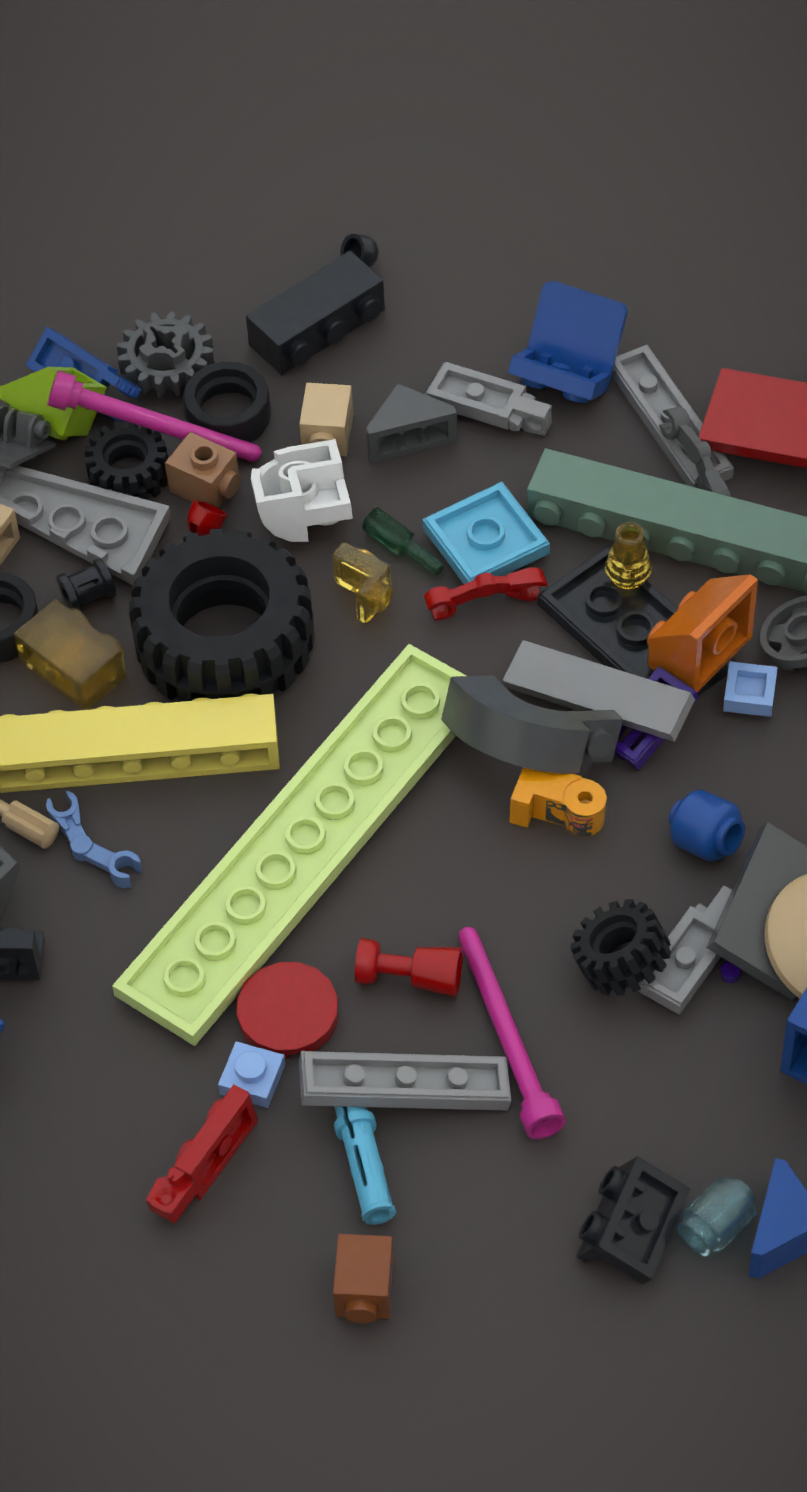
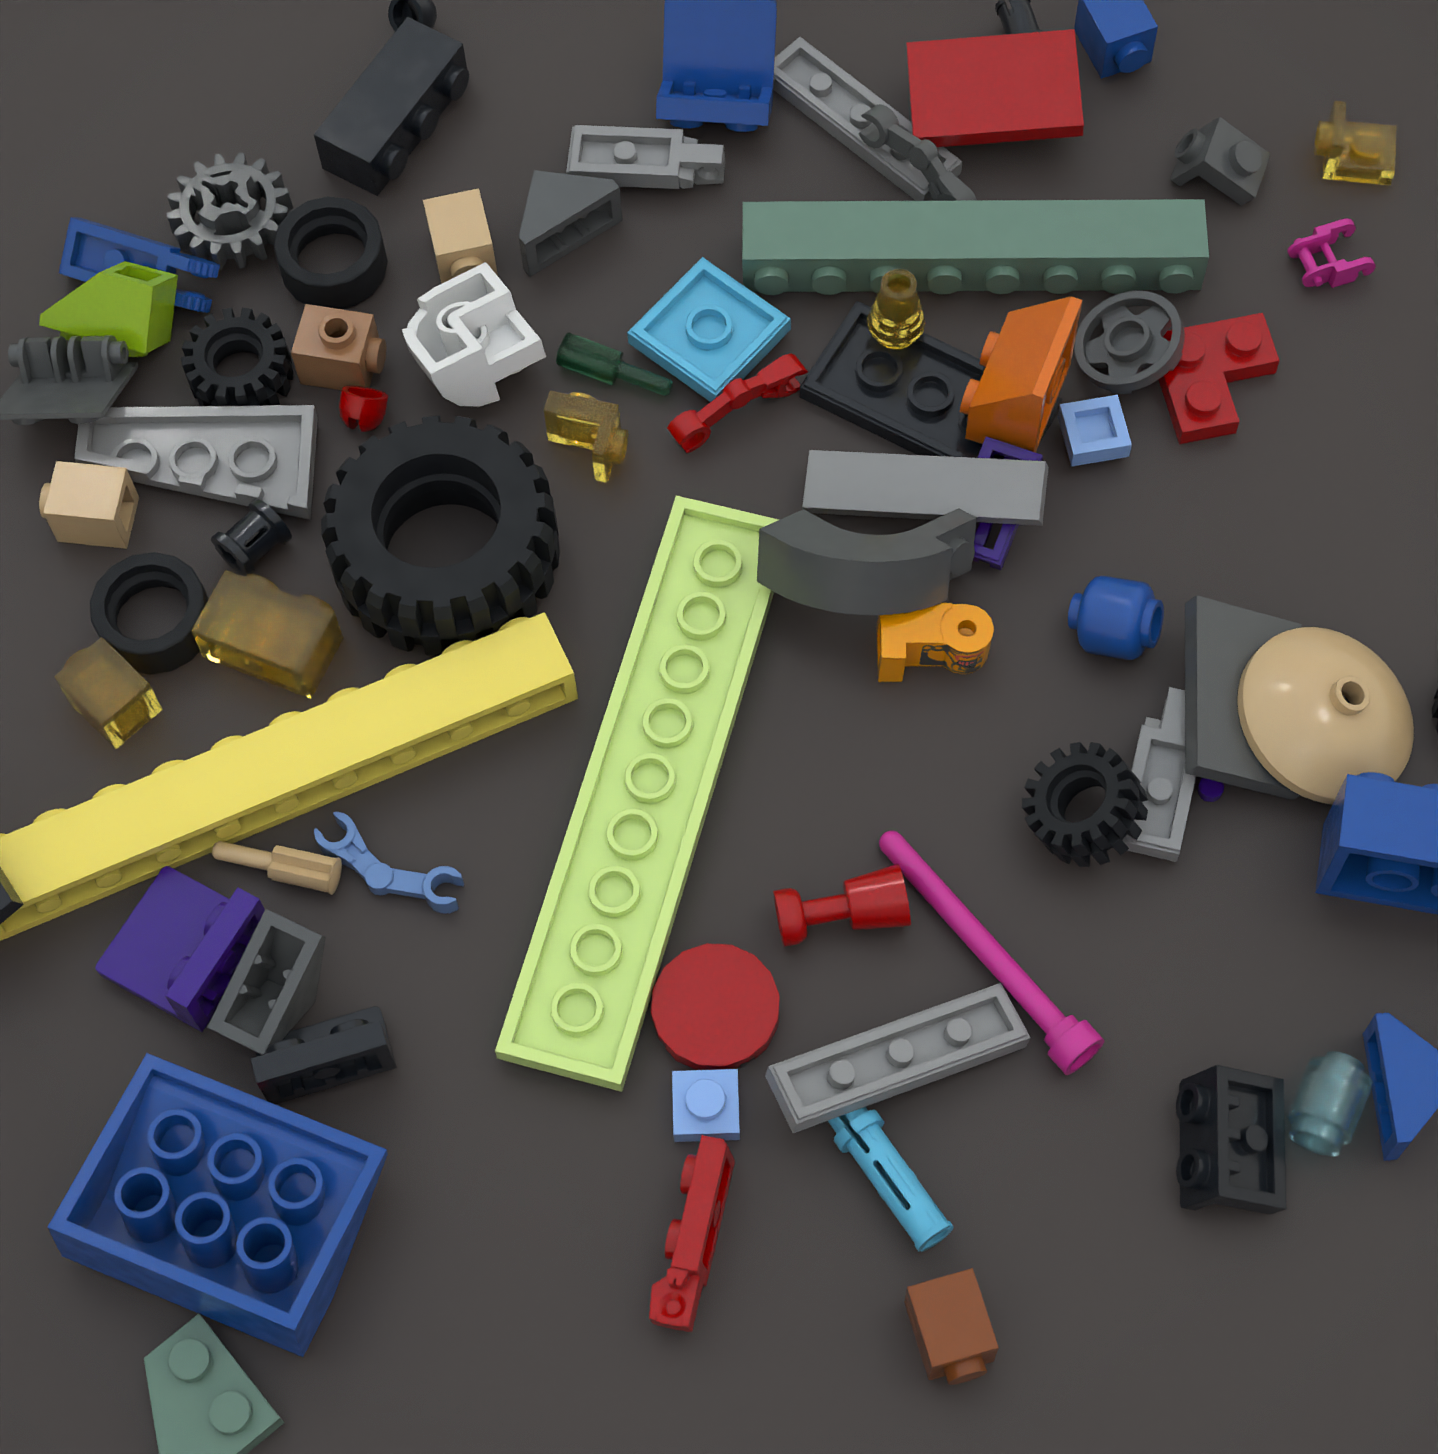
camera: 20 degrees left, 10 degrees up
dark pink piece [47,370,262,462] -> none

